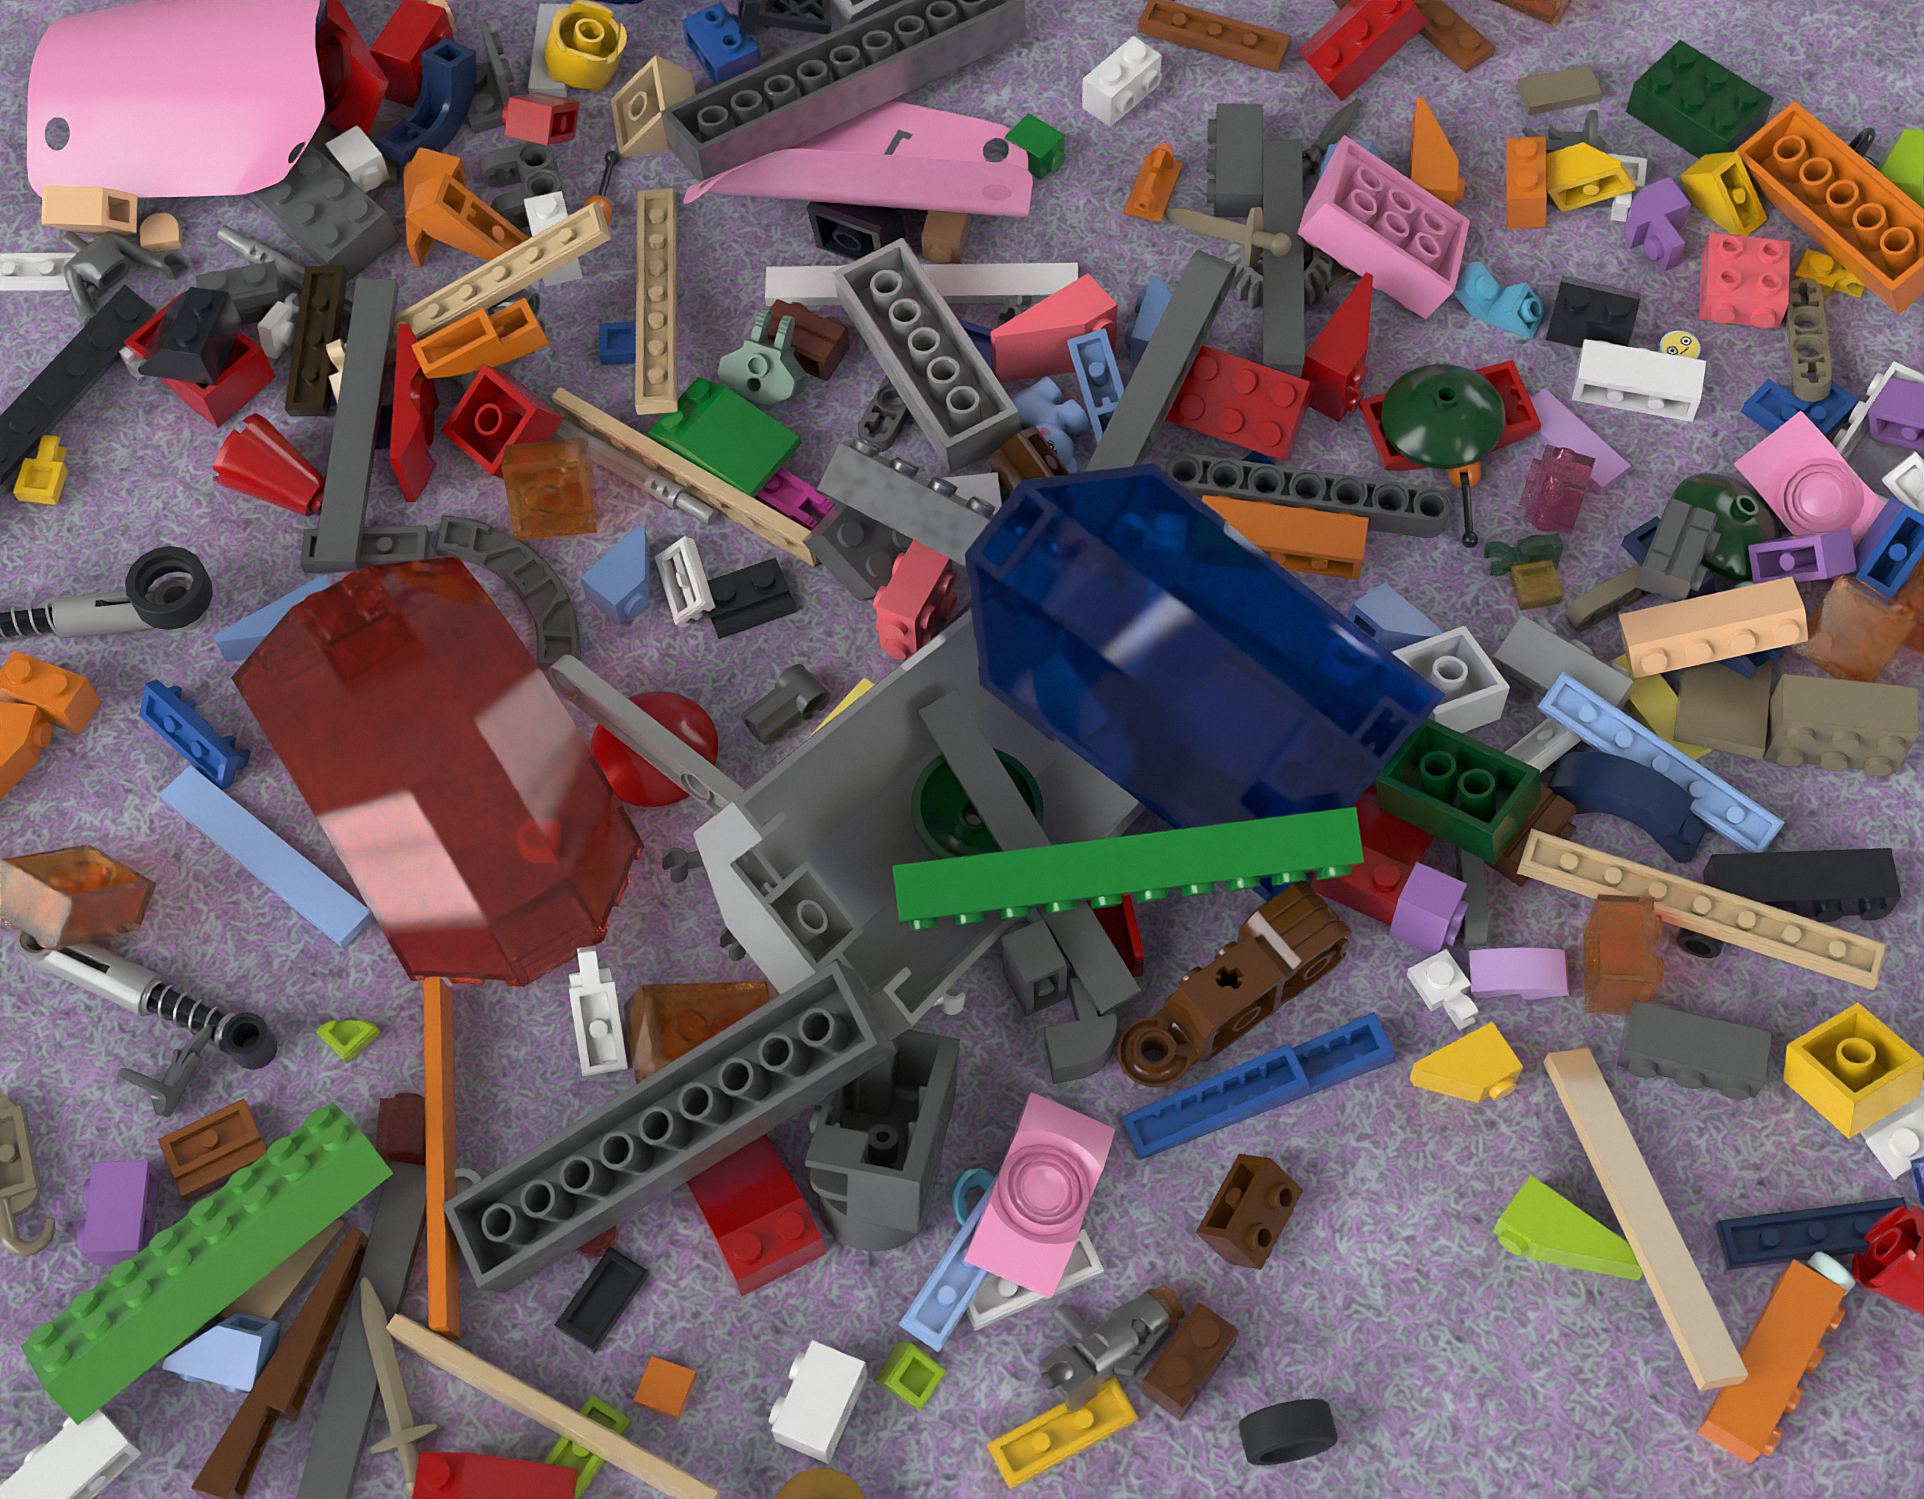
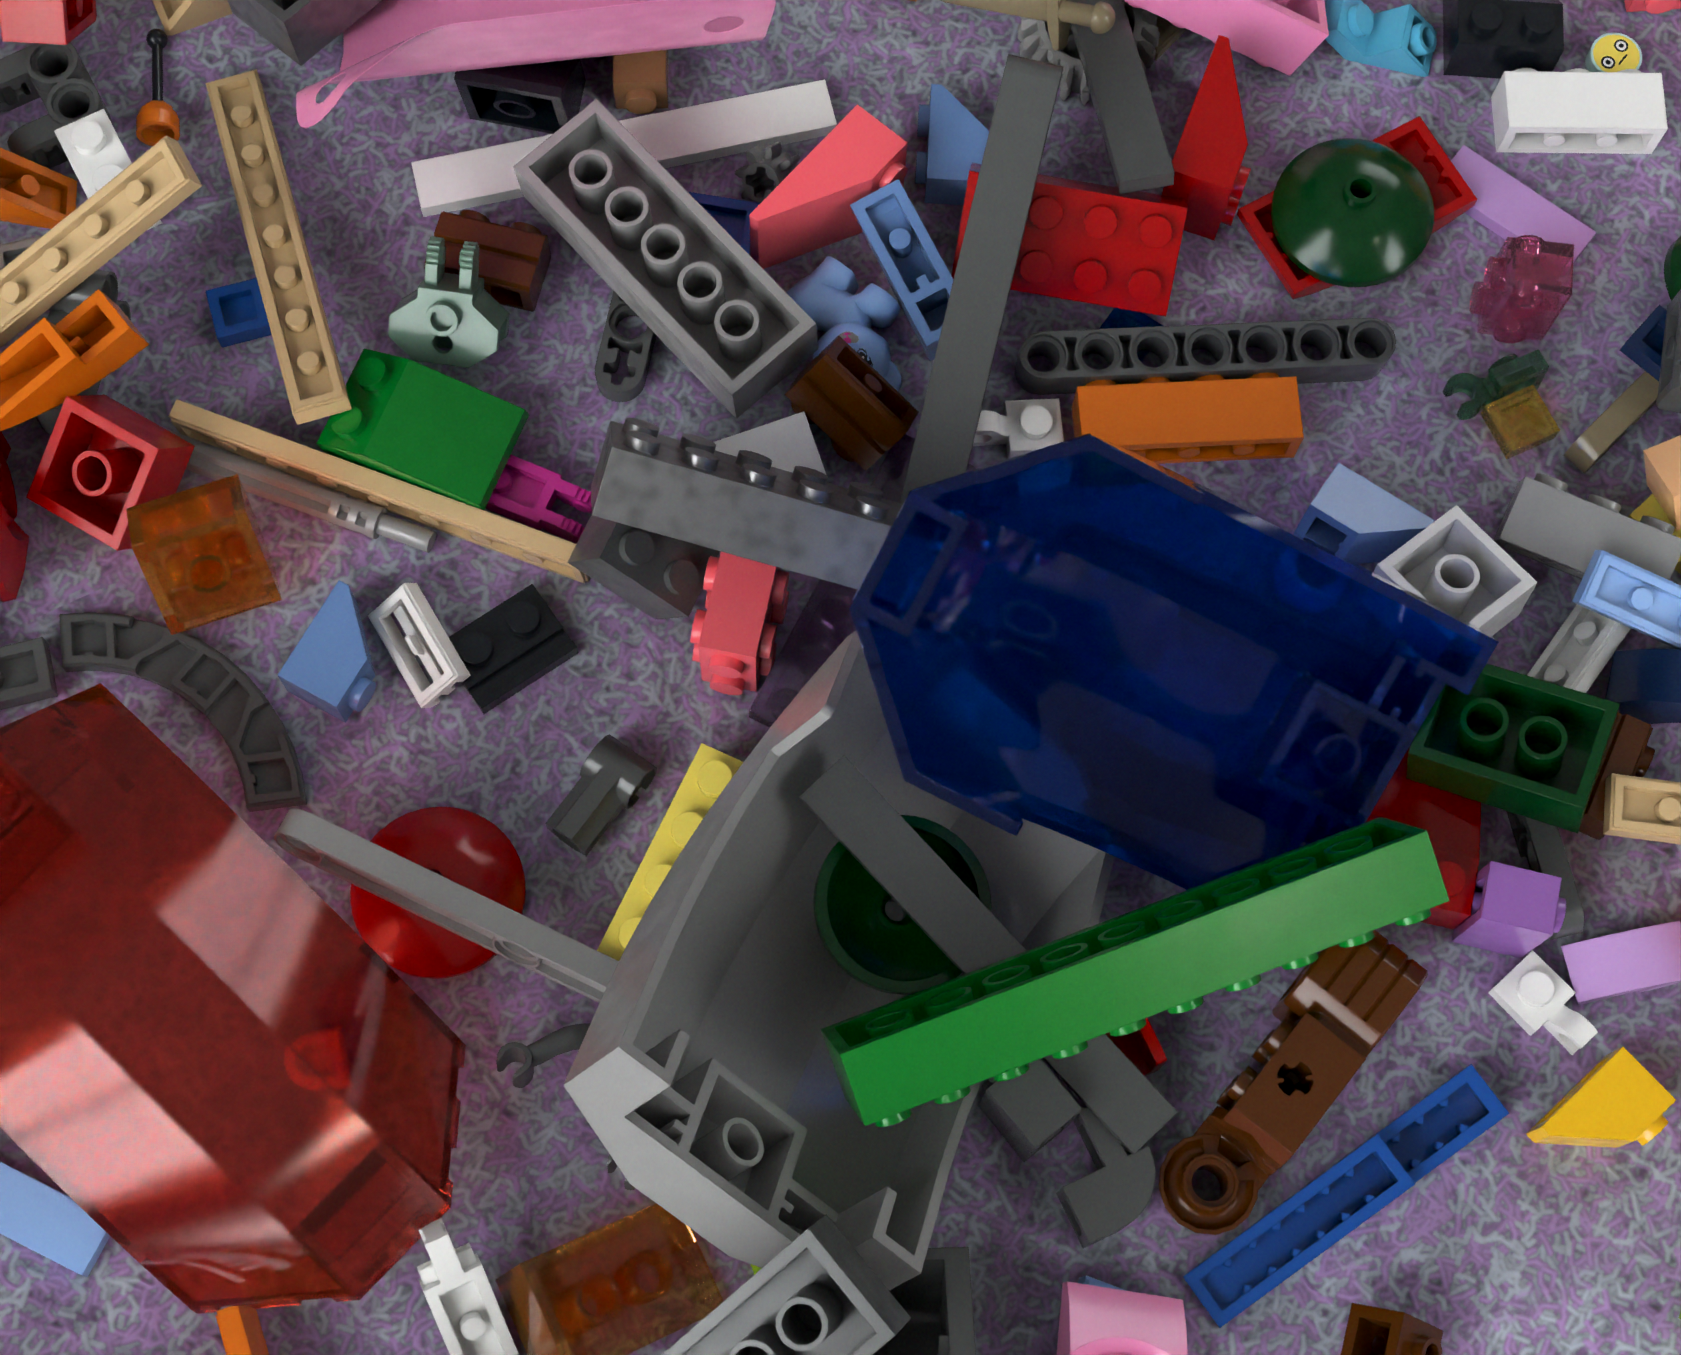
camera: 20 degrees left, 10 degrees up
hinge [1448,460,1482,548] -> none

